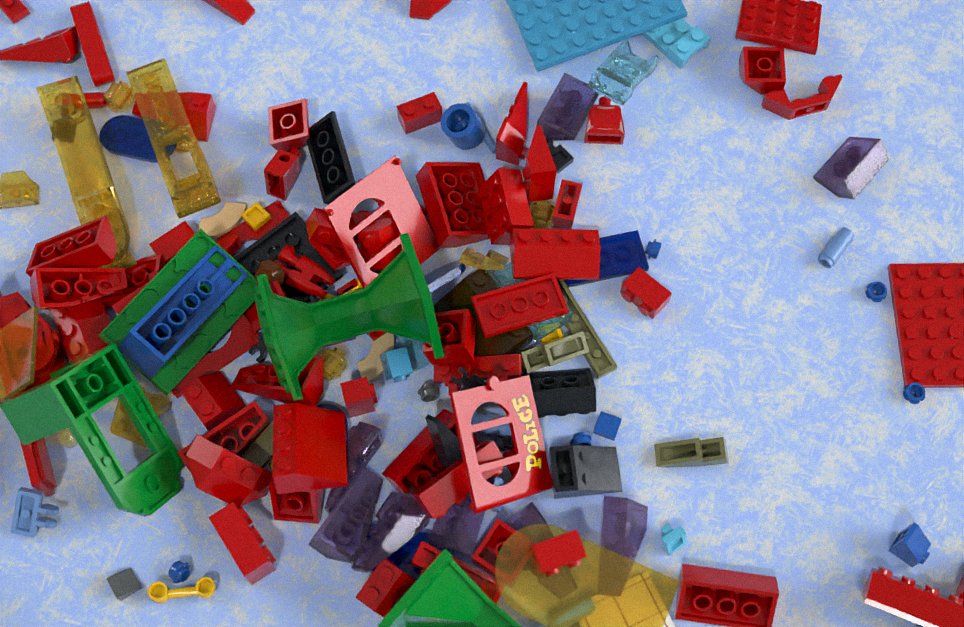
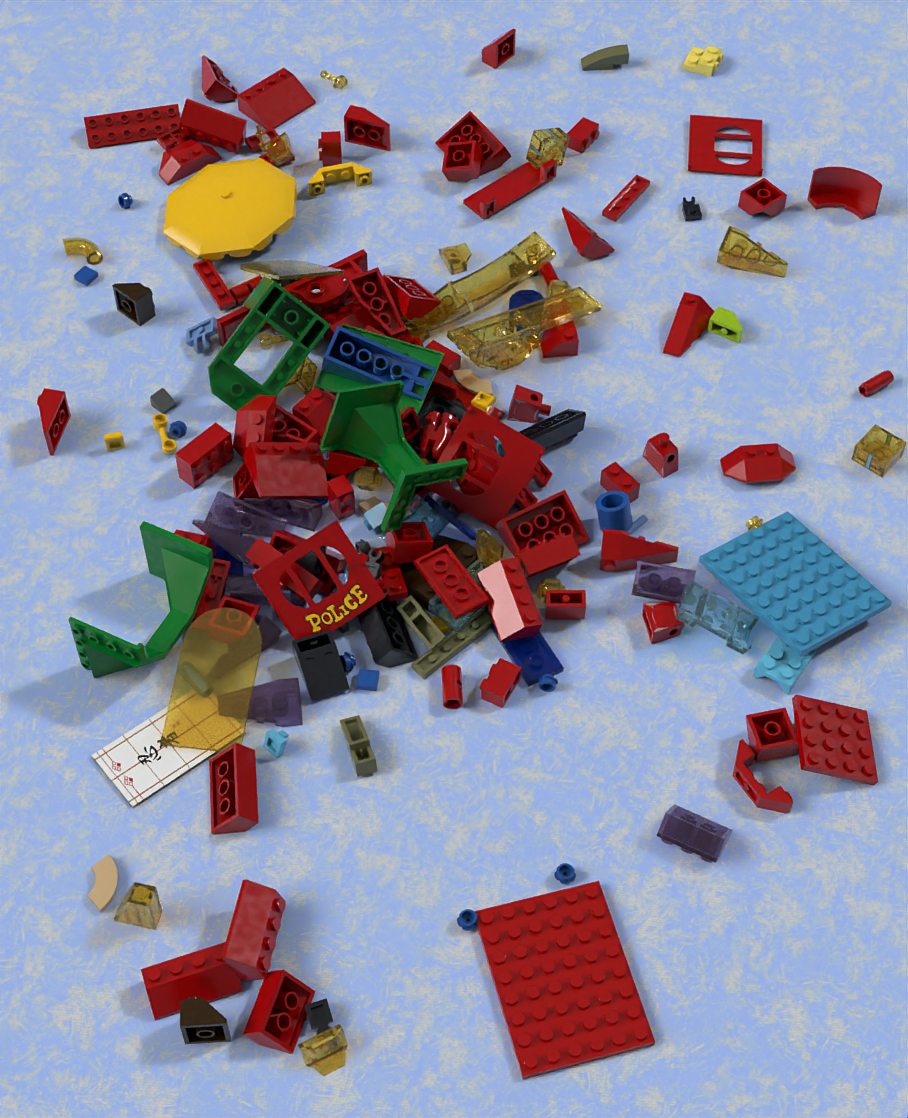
camera: 75 degrees right, 15 degrees down
red beam [70,1,115,87] -> none
reddish brown cone [255,260,284,285] -> none
red slope [268,98,310,152] -> none
red slope [522,125,557,202] -> none
red brick [528,529,587,577] -> none
black plate [546,137,574,173] -> none
medium blue piece [818,227,854,268] -> none
blue slope [888,522,931,567] -> none
none -> red pin [441,664,463,709]
none -> red torso [643,433,678,478]
none -> clear yellow plate [746,516,763,531]

